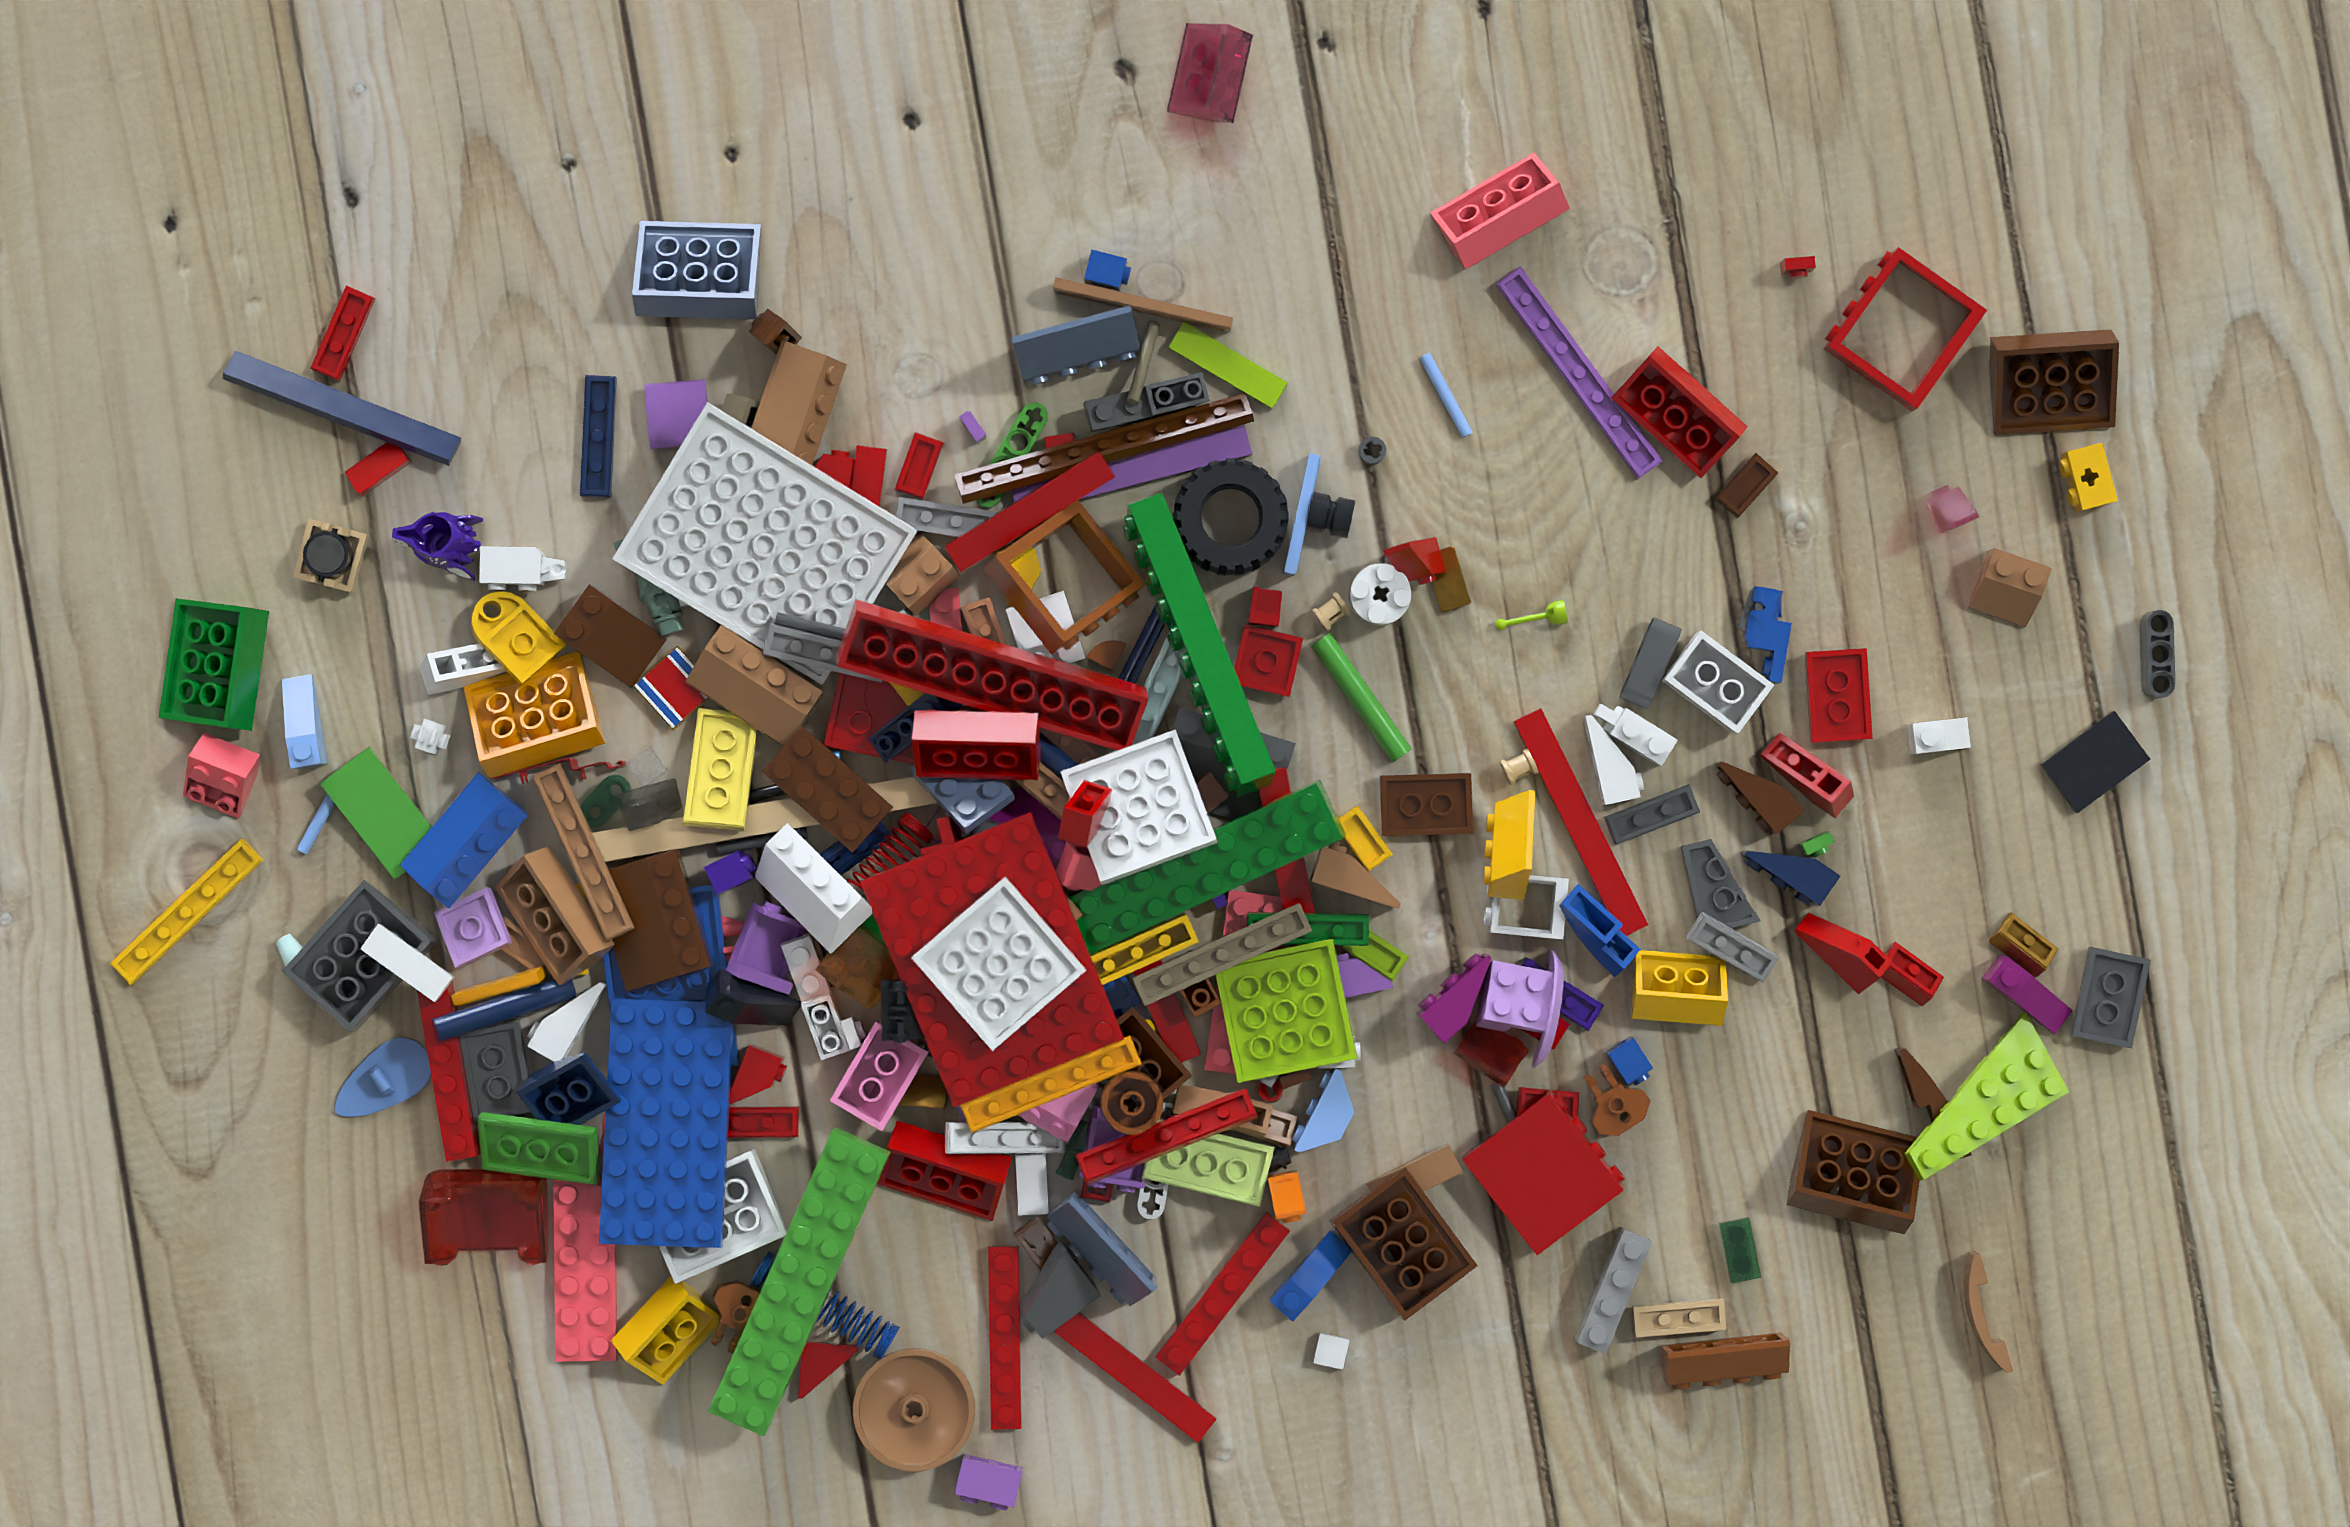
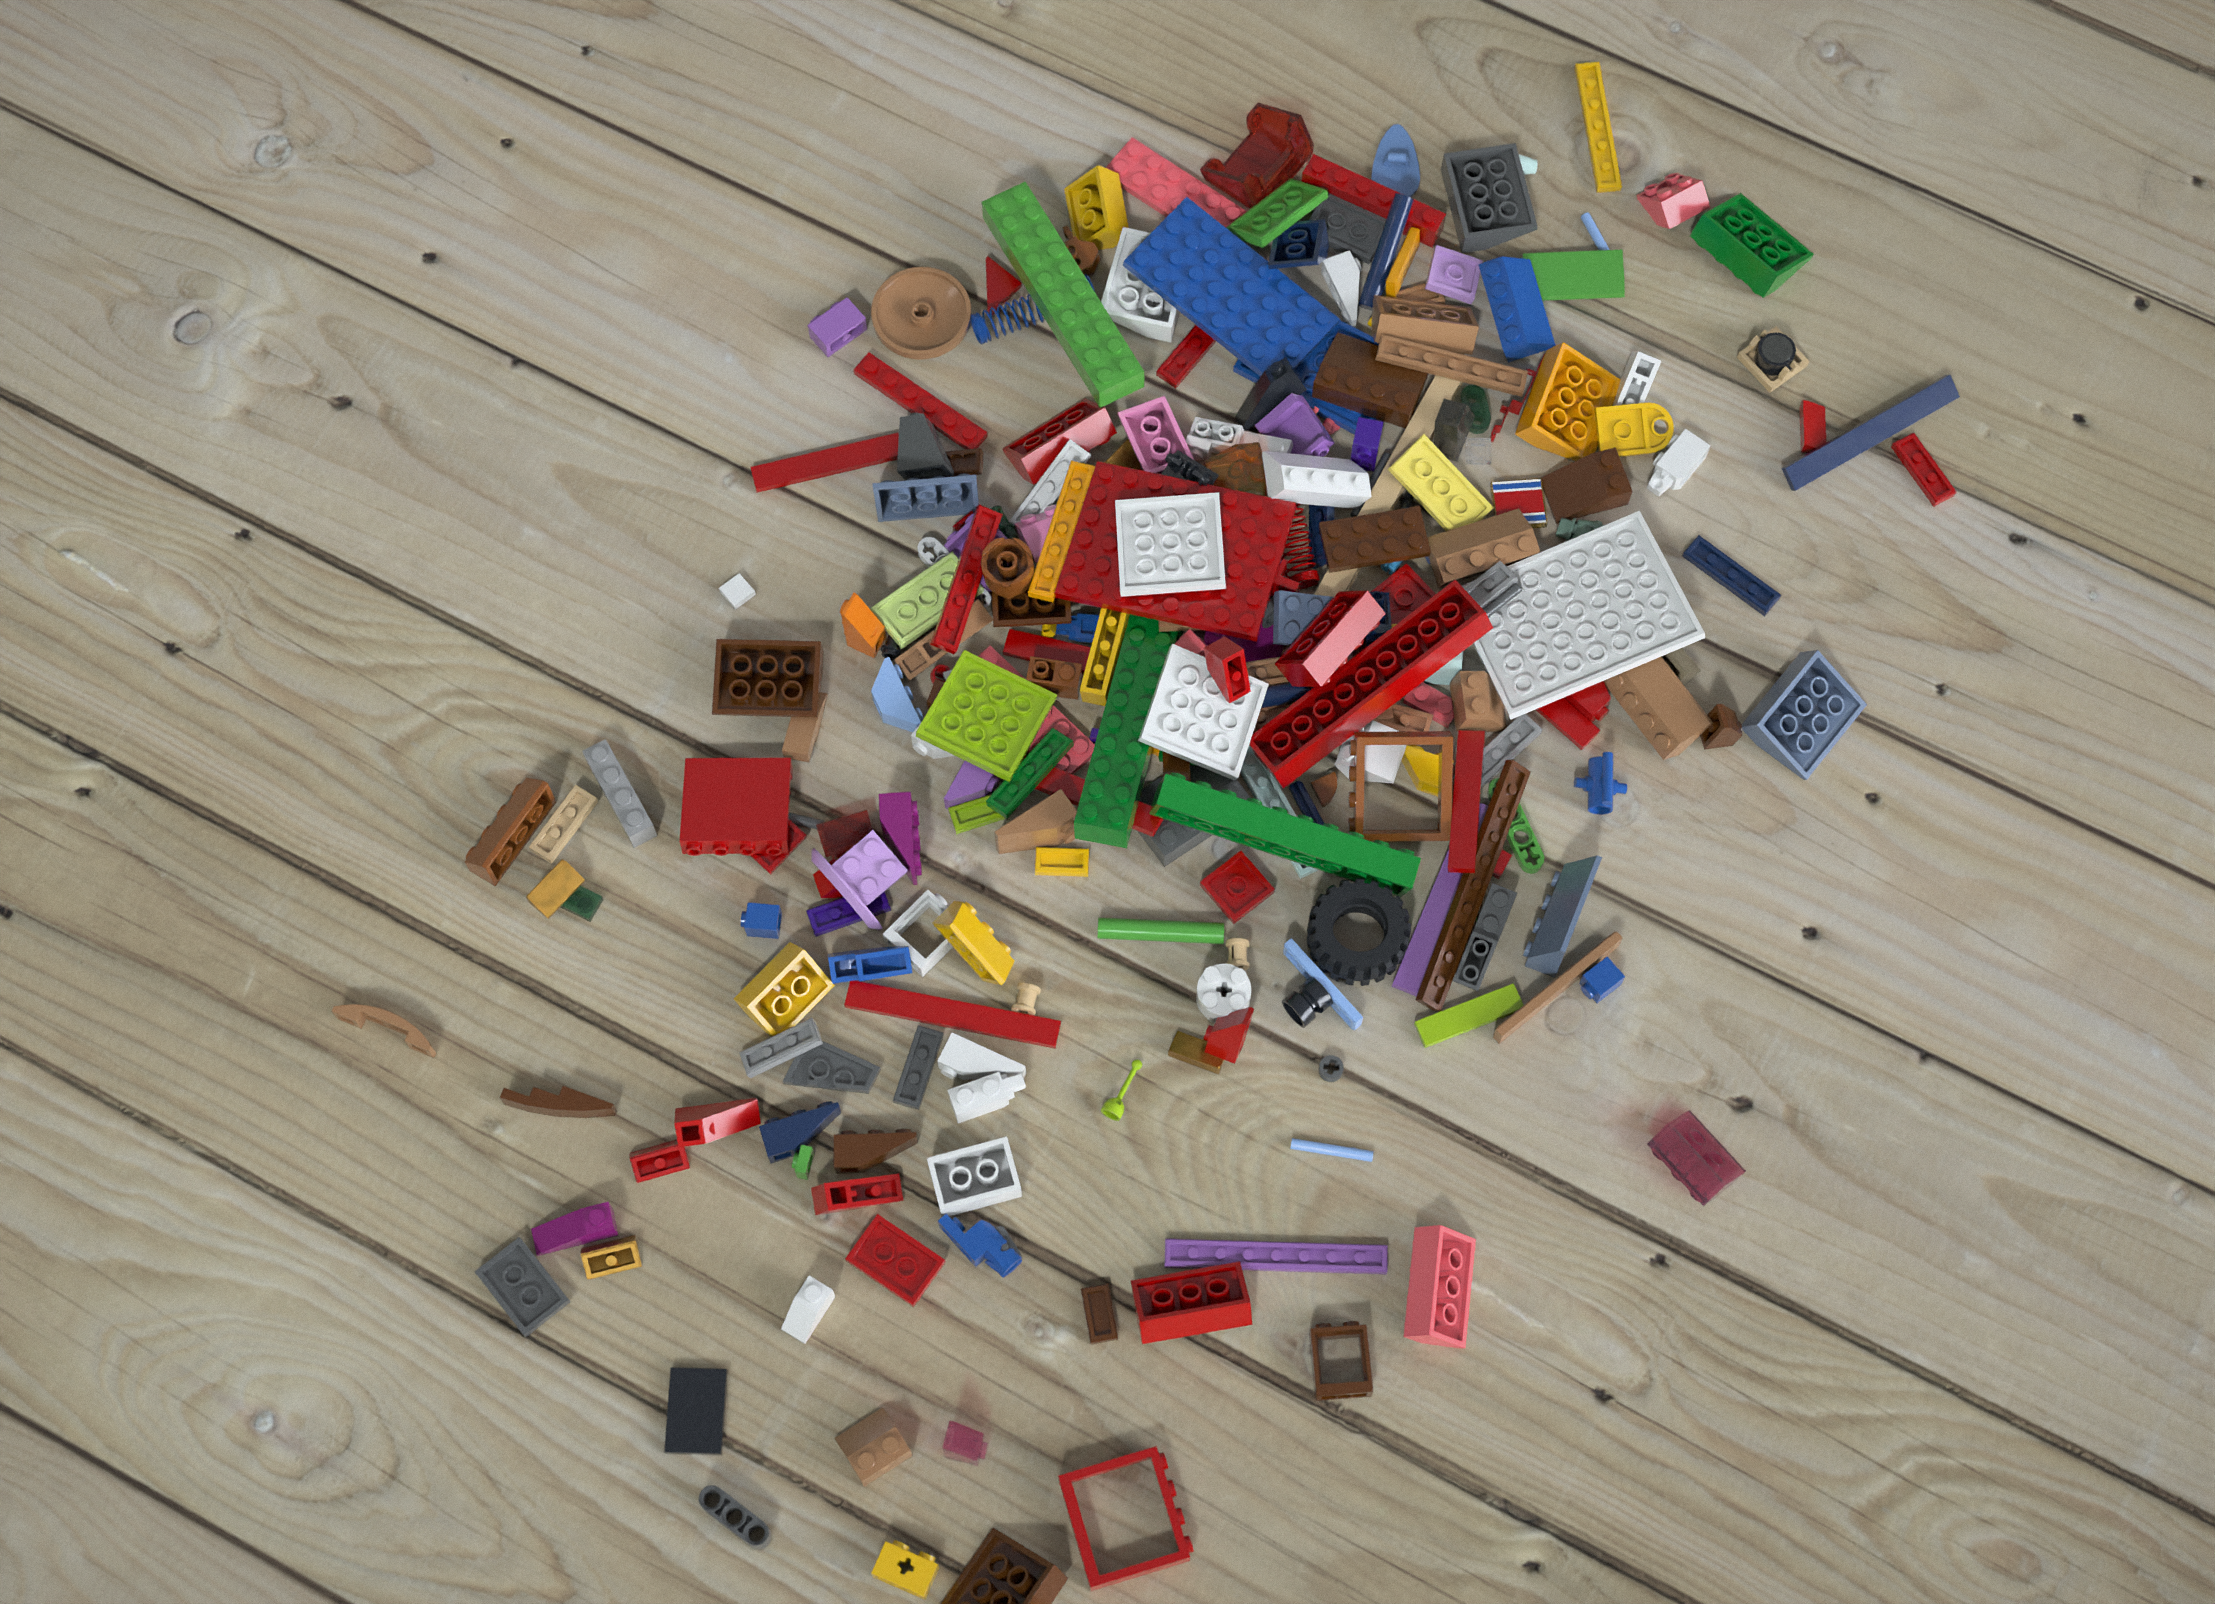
camera: 135 degrees right, 20 degrees down
light blue slope [282,674,328,769] -> none
white tile [361,924,454,1002] -> none
dark purple piece [392,512,483,581] -> none
white gear [410,719,450,755] -> none
medium lavender slope [645,379,708,449] -> none
red slope [729,1044,787,1104] -> none
red tile [895,432,944,500] -> none
medium lavender tile [959,411,986,444] -> none
white tile [1015,1153,1049,1216] -> none
dark tan bar [1127,321,1160,405] -> none
dark tan plate [1132,903,1312,1006] -> none
red plate [1155,1212,1290,1376] -> none
red panel [1248,586,1282,627] -> none
blue slope [1269,1230,1351,1322] -> none
reddish brown plate [1380,773,1473,836] -> none
dark orange hinge [1583,1063,1650,1136] -> none
dark grey beam [1619,617,1682,709] -> none
red plate [1780,256,1816,279] -> none
reddish brown slope [1786,1110,1920,1234] -> none
lime wing [1905,1012,2069,1180] -> none
none -> pearl gold slope [526,859,585,919]
none -> reddish brown window [1309,1321,1373,1401]
none -> blue pin [1574,752,1627,815]

